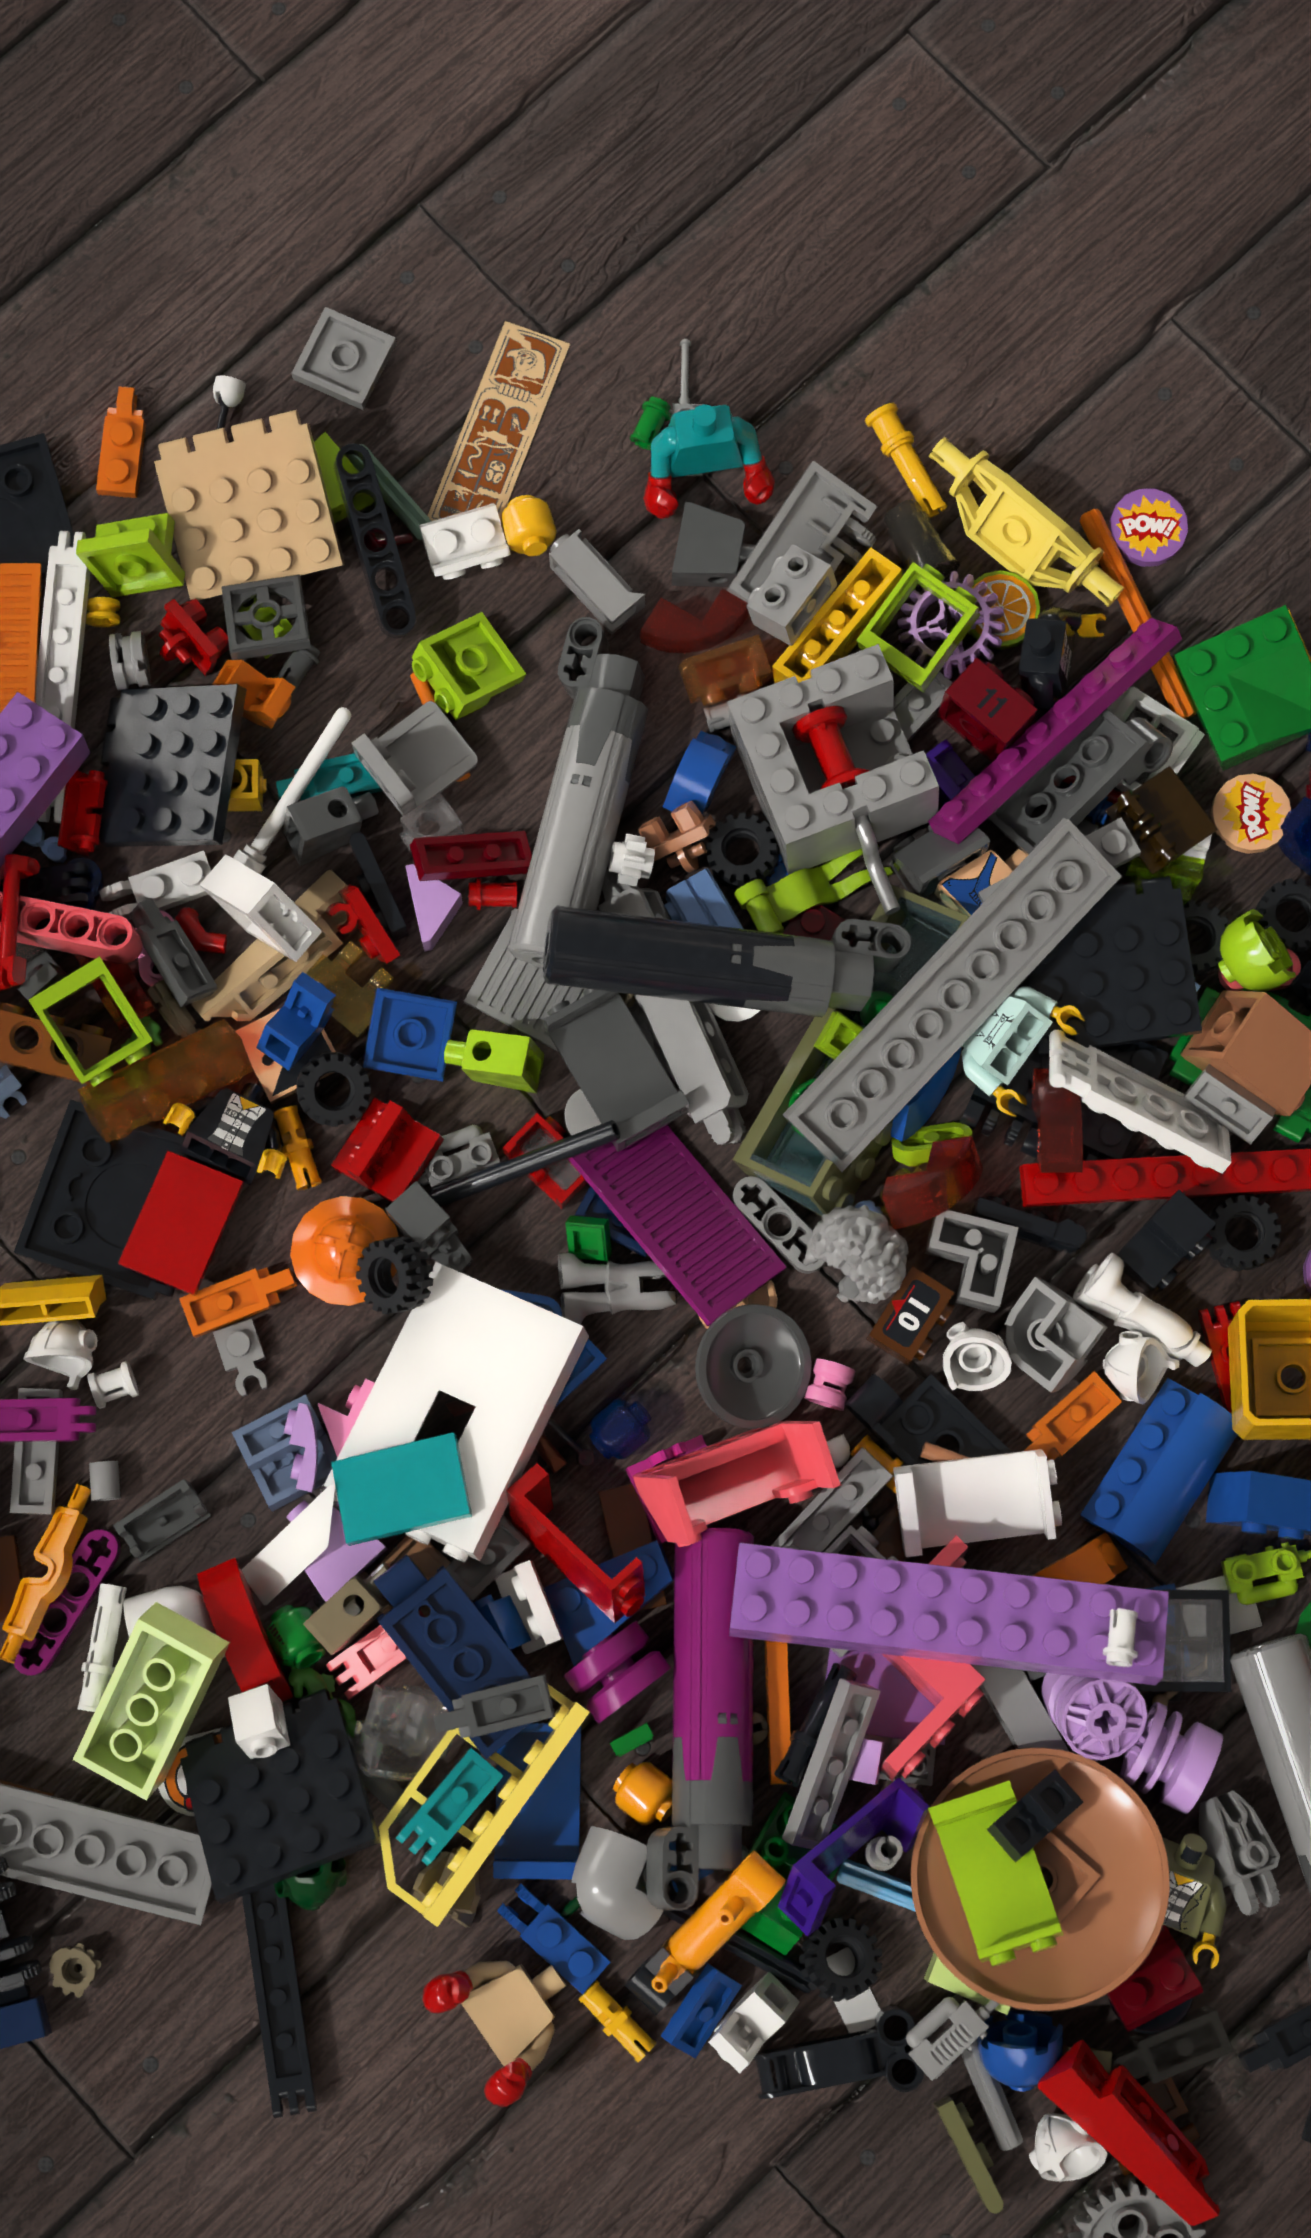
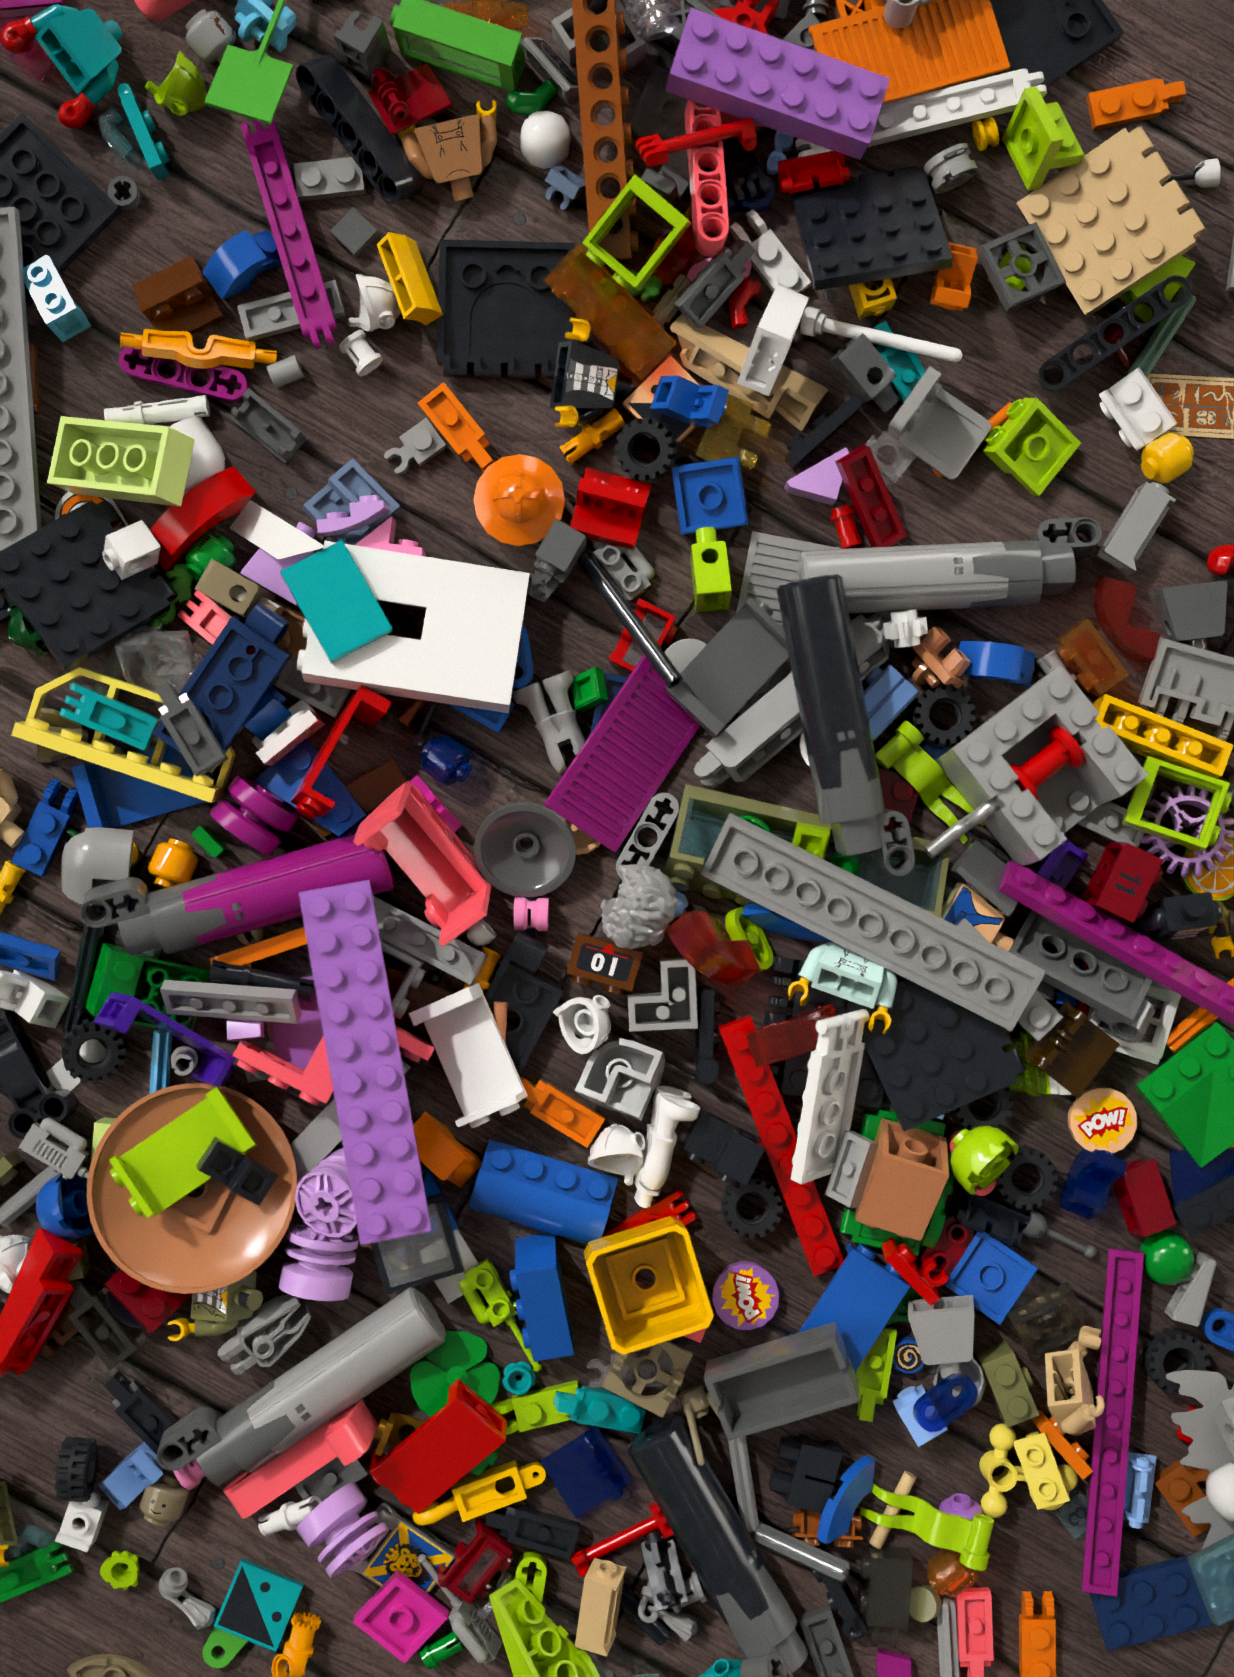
camera: 80 degrees right, 10 degrees up
red tile [118,1151,245,1296] -> none
red hips [159,599,229,676] -> none
dark grey pin [275,645,321,693] -> none
red plate [326,884,400,964] -> none
black tyre [356,1236,434,1314] -> none
light orange piece [625,1850,786,2015] -> none
light grey brick [747,544,837,646] -> none
white pin [1103,1609,1138,1667] -> none

